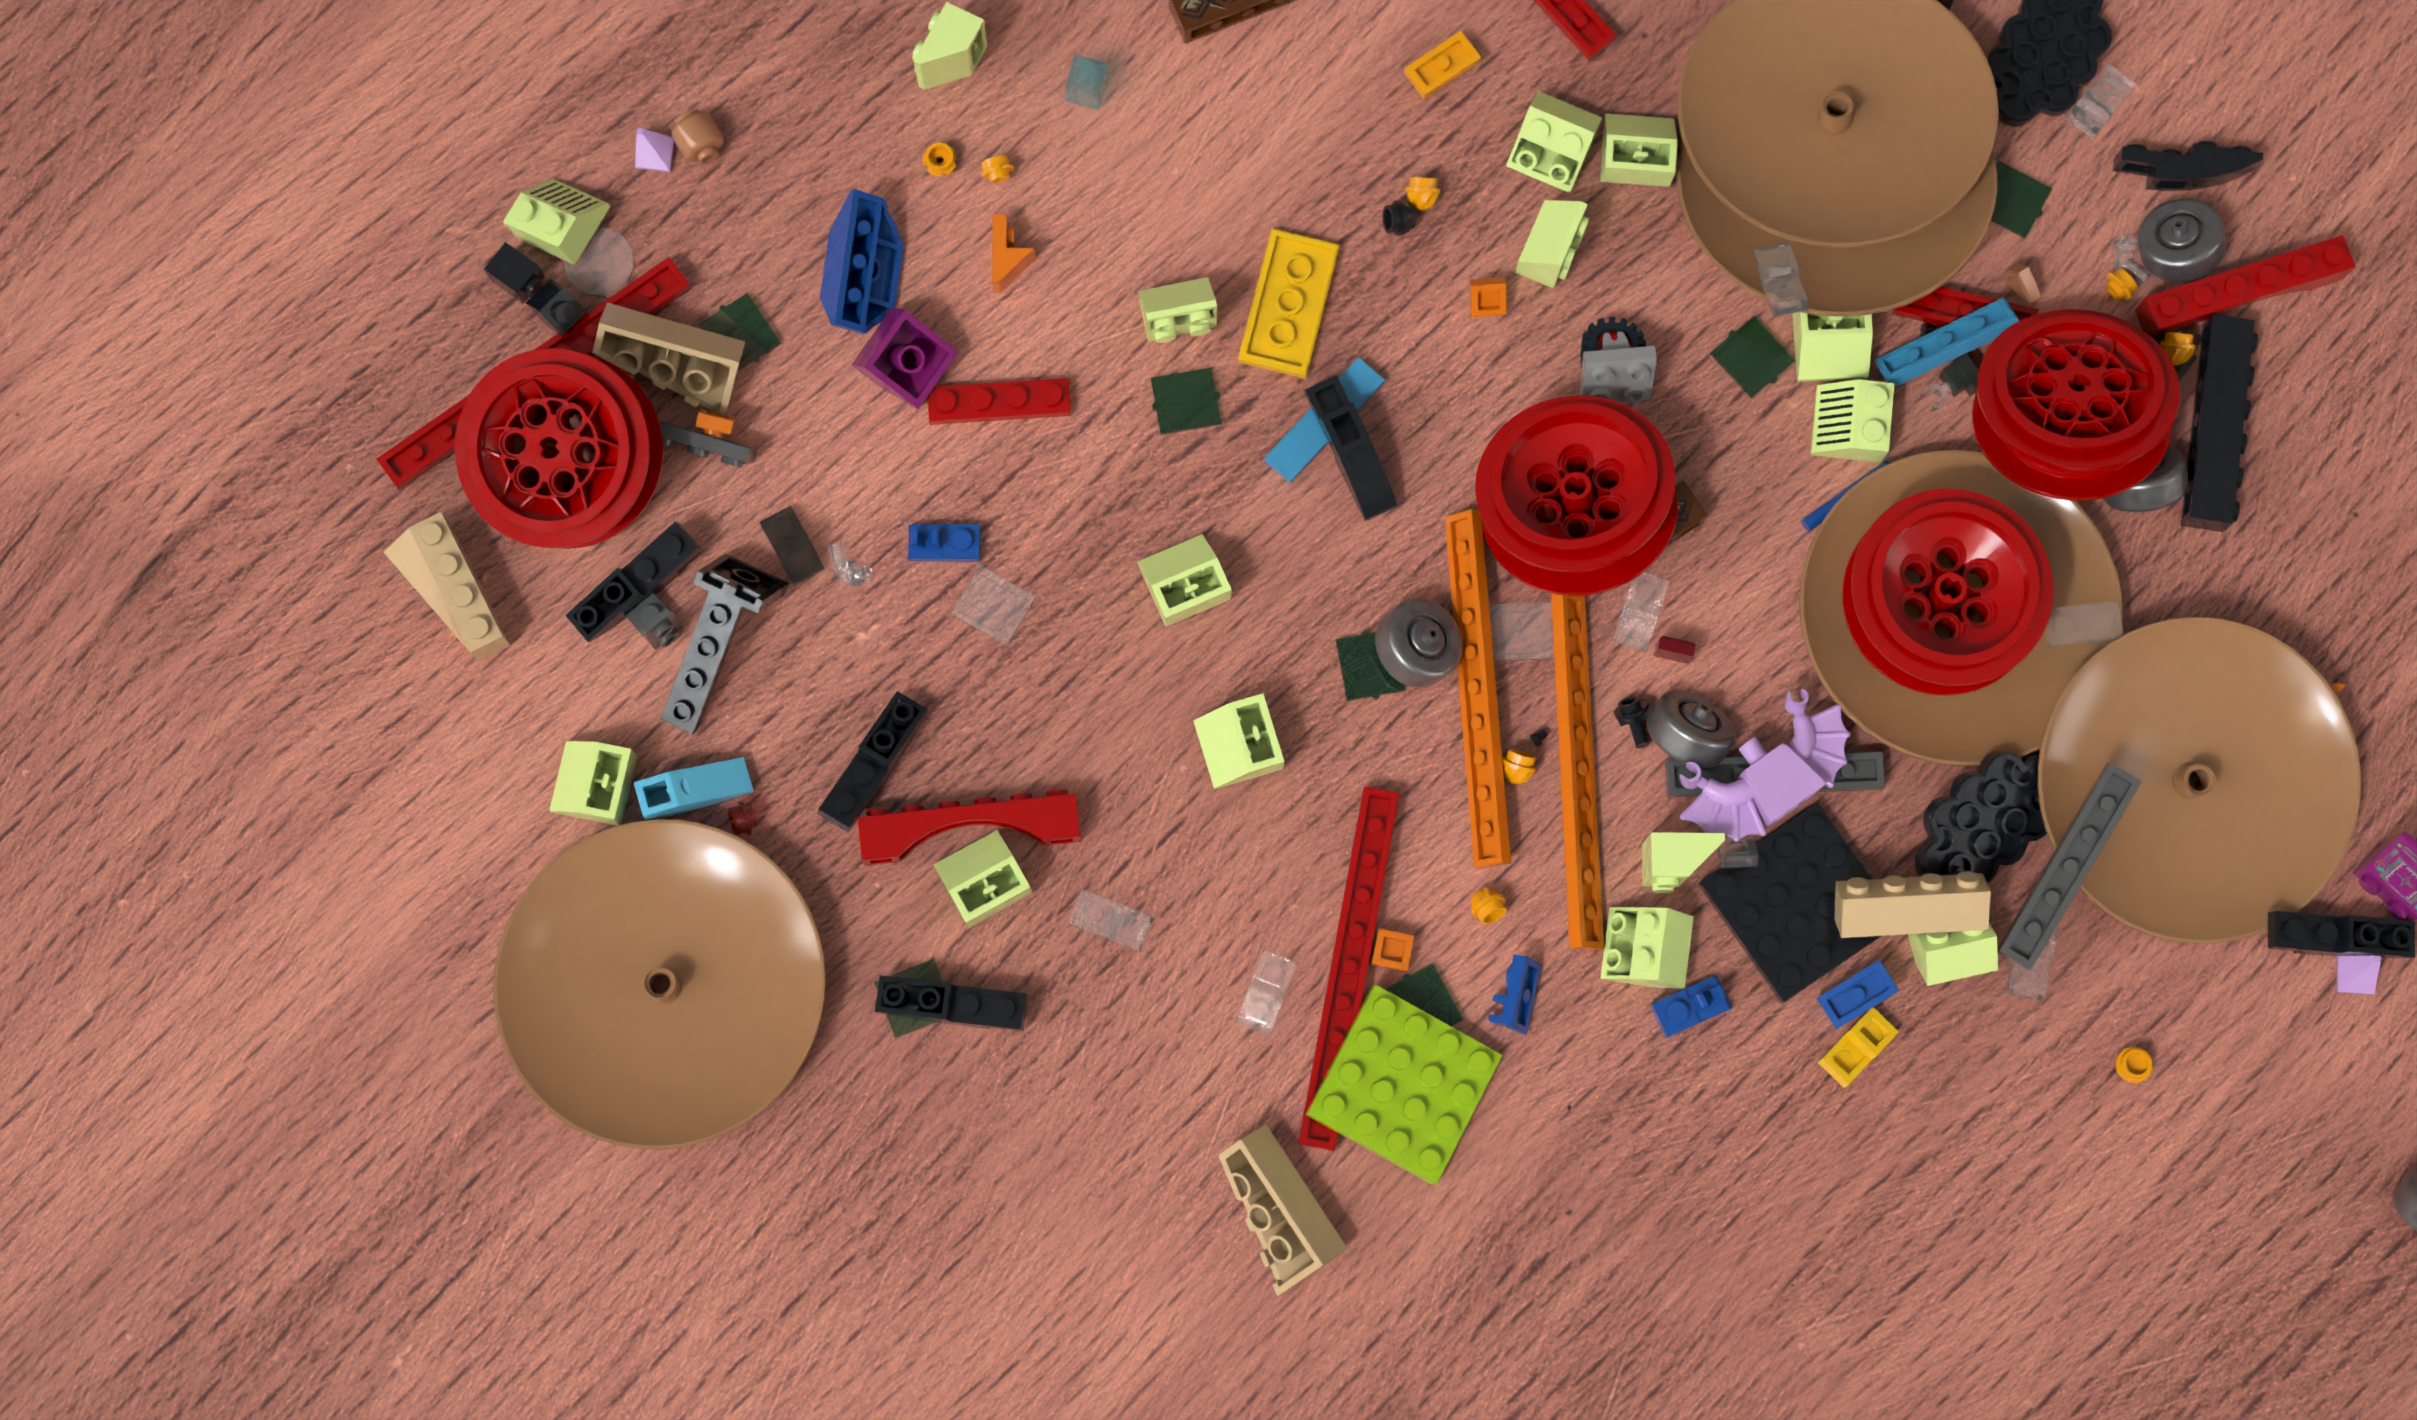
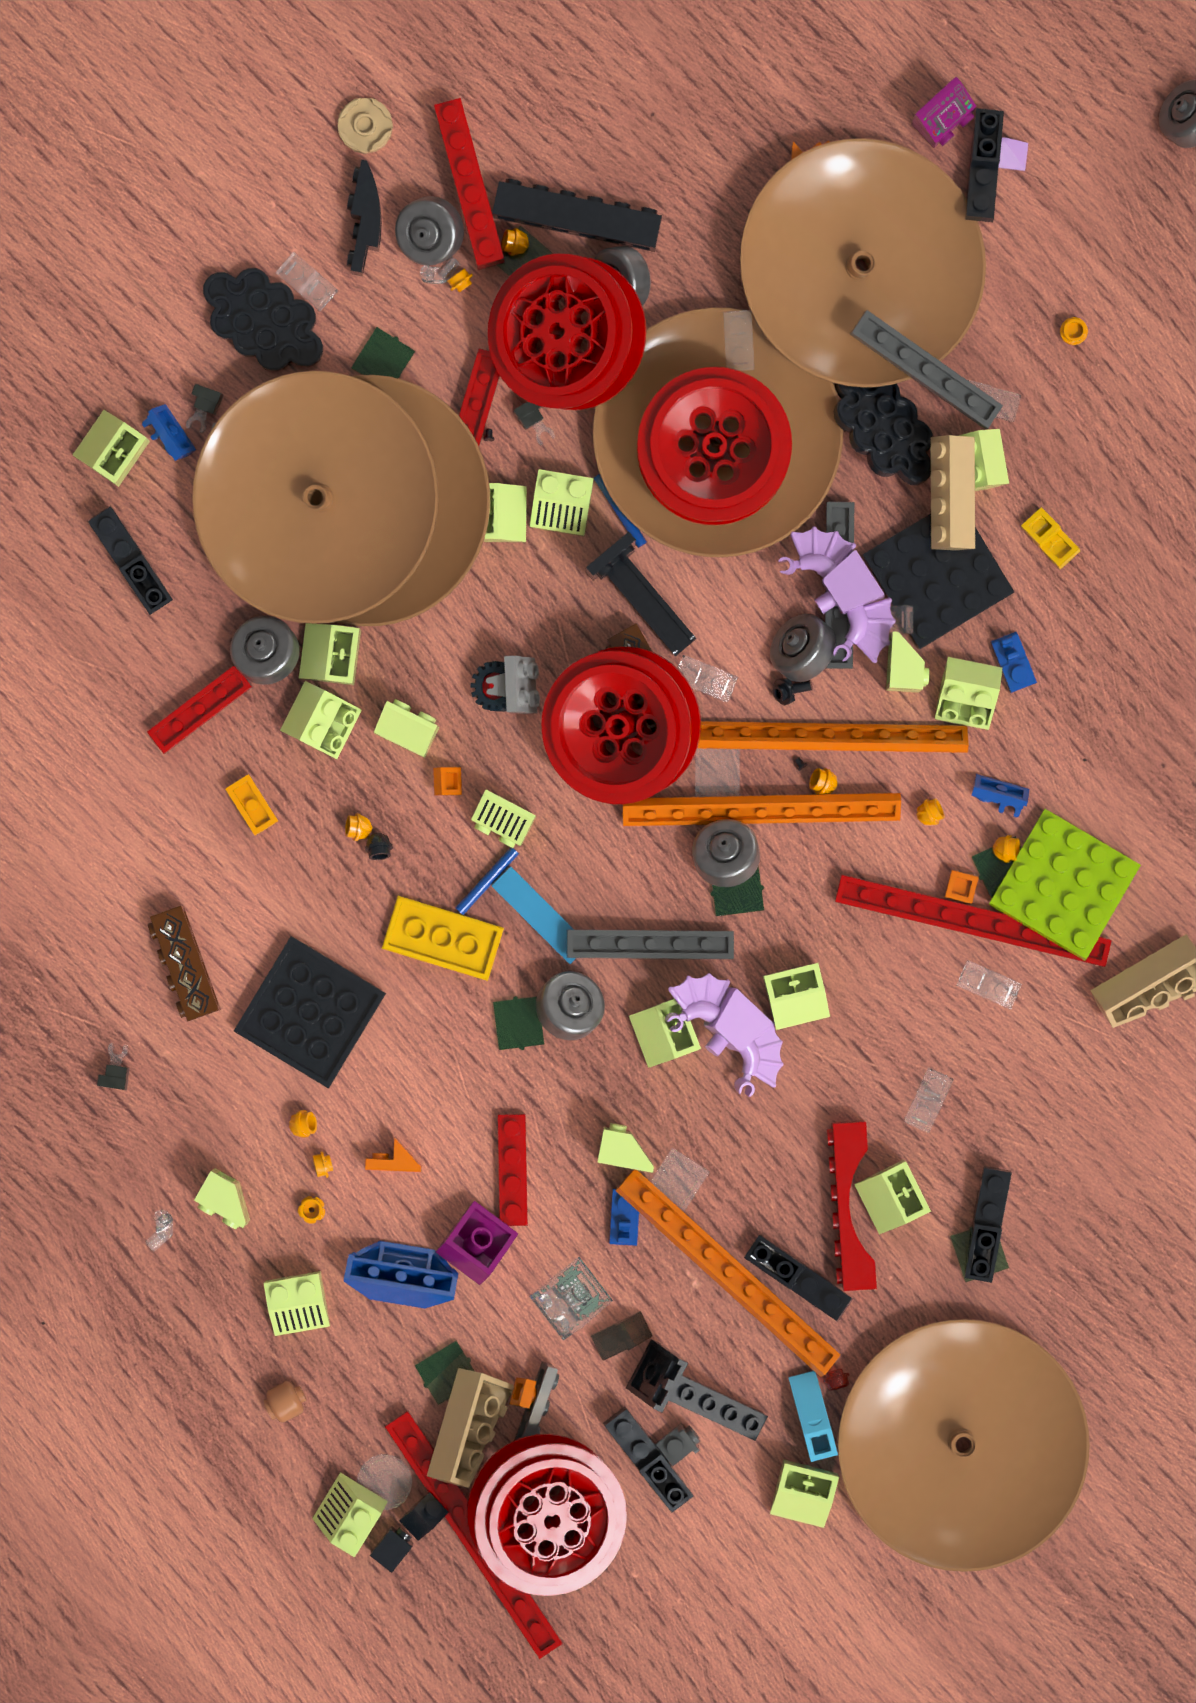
camera: 85 degrees left, 10 degrees up
tan wedge [384,512,511,662] -> none
lavender slope [635,128,675,172] -> none
clear arm [827,543,873,586] -> none
clear light blue brick [1065,54,1109,110] -> none
yellowish green slope [1139,277,1217,343] -> none
black slope [1304,375,1397,521] -> none
dark red tile [1653,636,1696,664] -> none
clear green piece [1710,316,1795,399] -> none
clear slope [1754,243,1808,317] -> none
blue plate [1817,960,1899,1029] -> none
dark azure tile [1875,297,2019,388] -> none
nougat tile [2005,263,2041,302] -> none
none -> flat silver wheel [230,616,299,685]
none -> black plate [234,936,386,1089]
none -> yellowish green slope [263,1271,330,1336]
none -> light orange plate [289,1110,317,1138]
none -> tan tile [338,98,393,154]
none -> blue bar [455,847,519,915]
none -> yellowish green slope [471,790,536,848]
none -> clear slope [529,1257,613,1340]
none -> flat silver wheel [536,971,605,1040]
none -> dark grey plate [567,930,734,960]
none -> black bracket [586,531,696,657]
none -> yellowish green slope [598,1123,654,1173]
none -> orange plate [615,1169,841,1377]
none -> lavender torso [665,973,784,1097]
none -> light orange plate [993,835,1020,863]

